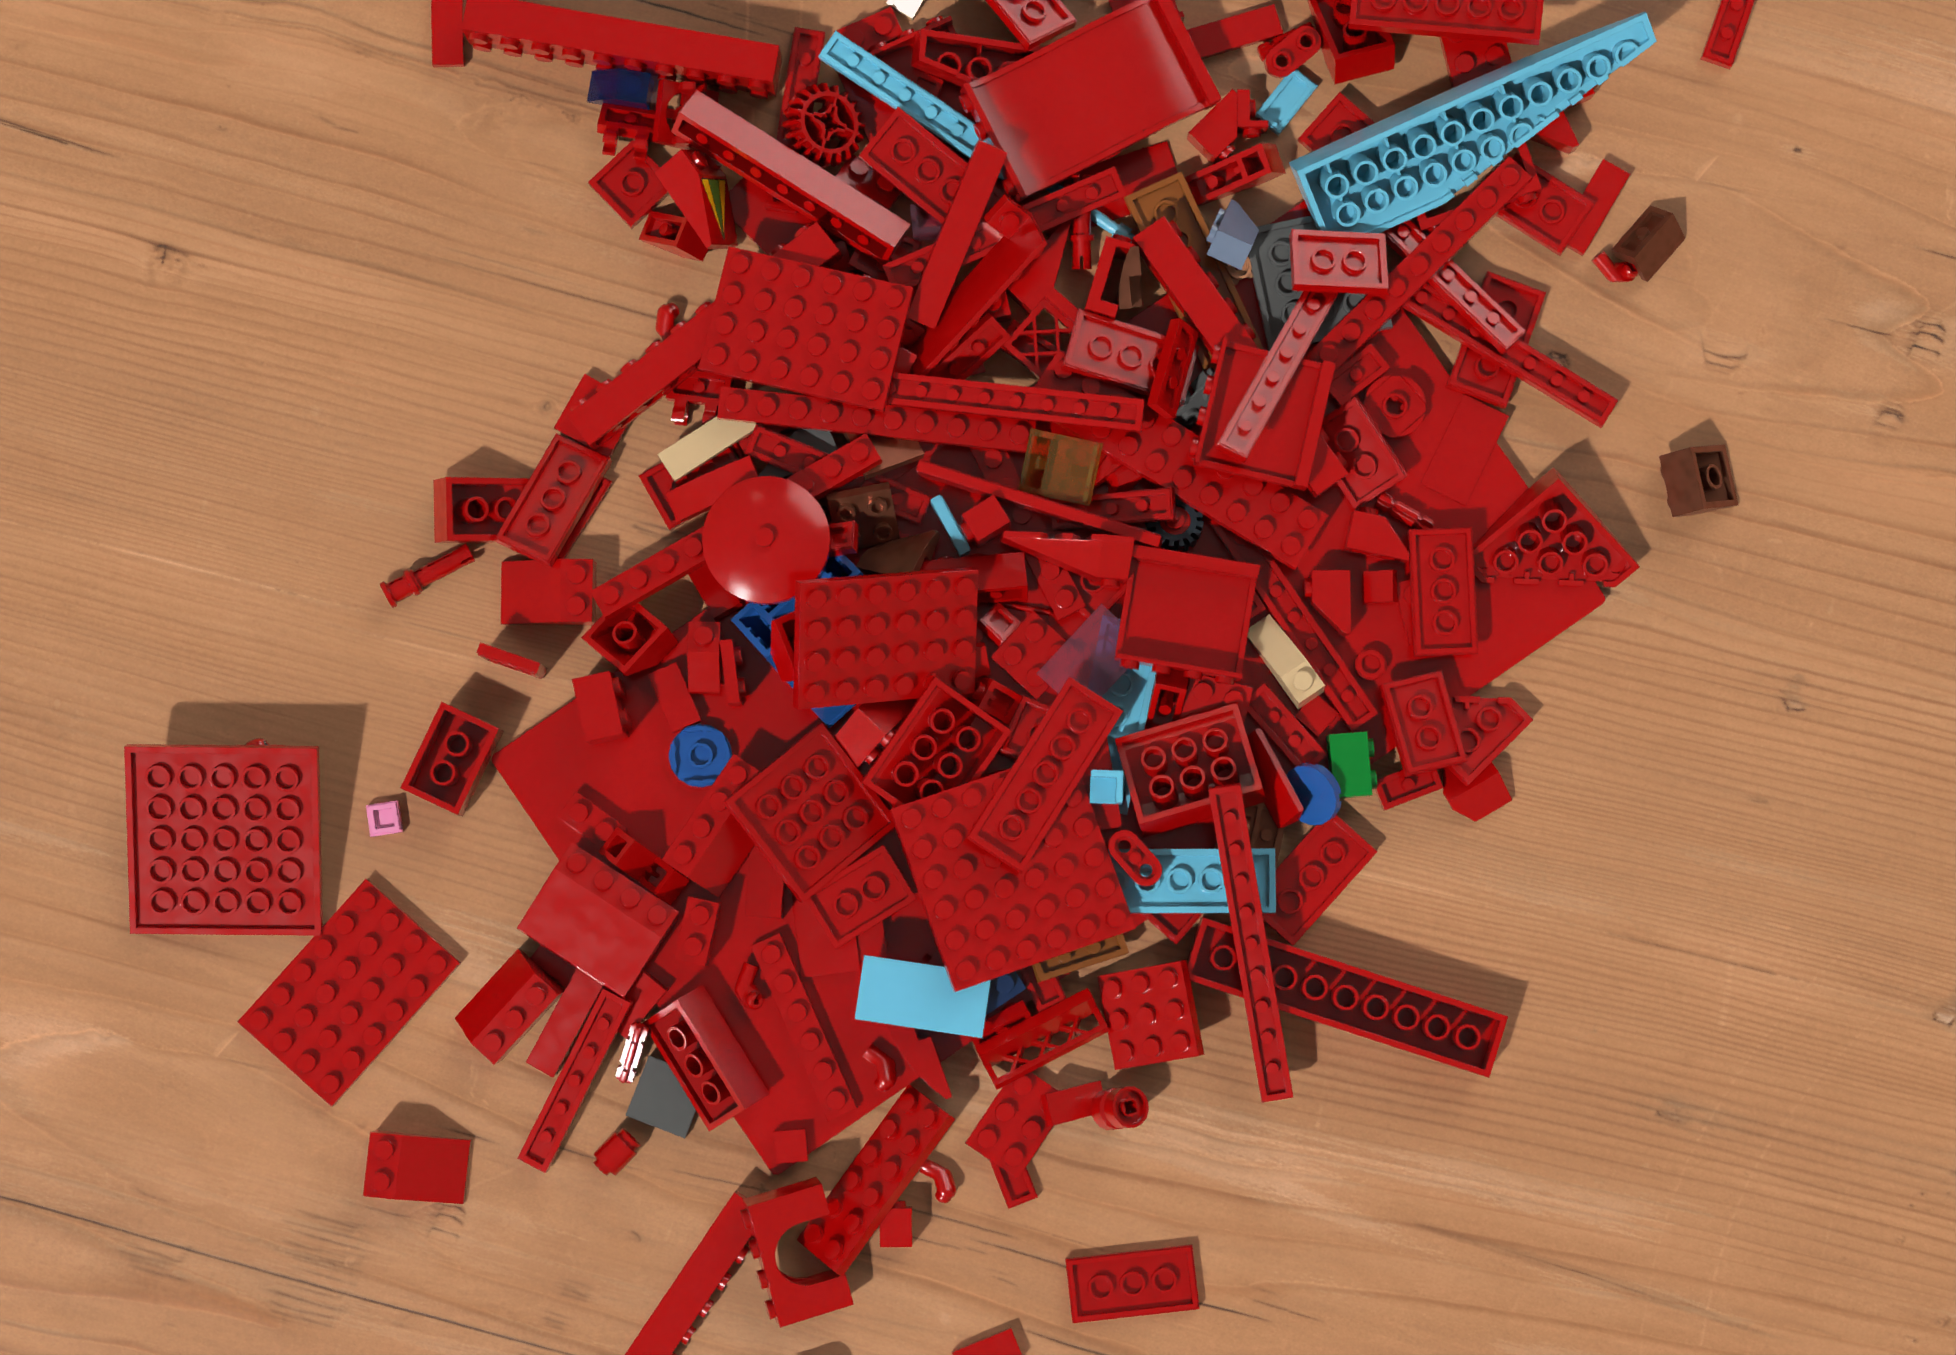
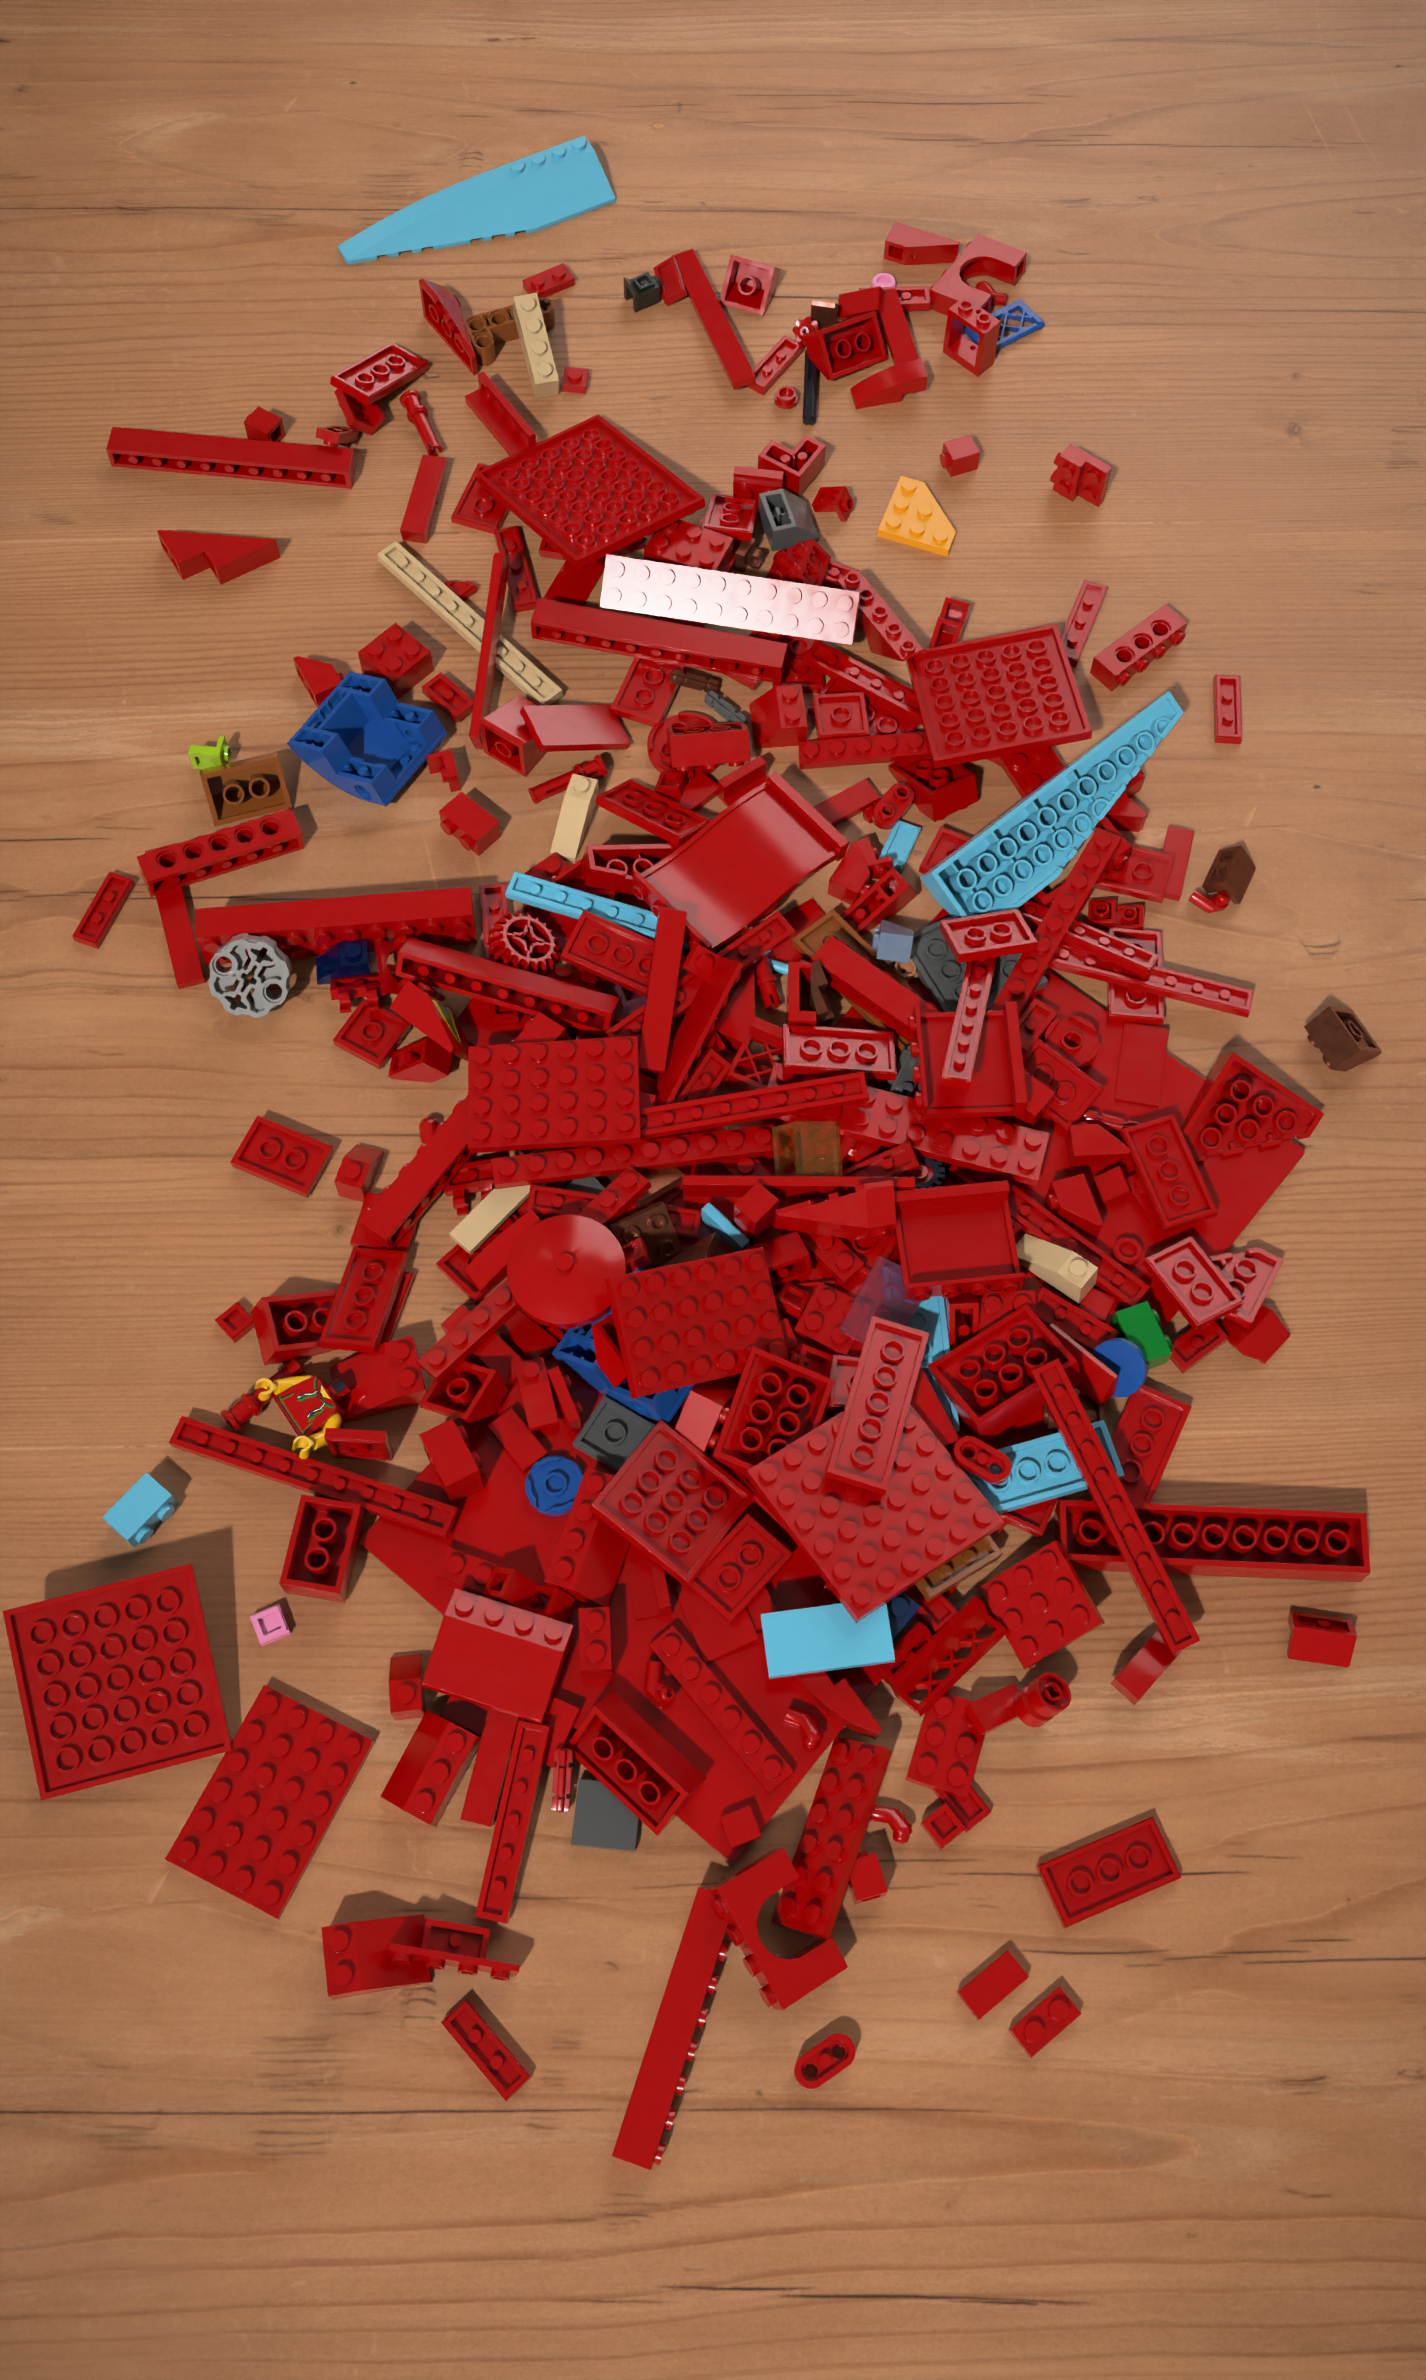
camera: 15 degrees left, 20 degrees down
red brick [593,1128,641,1176] -> none
medium azure panel [1090,770,1123,805] -> none
red plate [1147,318,1199,419] -> none
none -> medium azure brick [102,1472,178,1549]
none -> red plate [169,1416,459,1539]
none -> light grey connector [208,933,292,1018]
none -> red tile [215,1301,255,1343]
none -> red plate [230,1115,334,1198]
none -> torso [254,1375,351,1459]
none -> red slope [334,1144,384,1202]
none -> red bracket [385,1918,520,1981]
none -> red slope [389,1654,426,1720]
none -> red slope [441,1304,524,1388]
none -> red tile [441,1999,532,2102]
none -> dark grey tile [572,1395,655,1473]
none -> red plate [920,1802,966,1850]
none -> red slope [1088,900,1144,930]
none -> red slope [1110,1630,1183,1705]
none -> red panel [1287,1611,1357,1667]

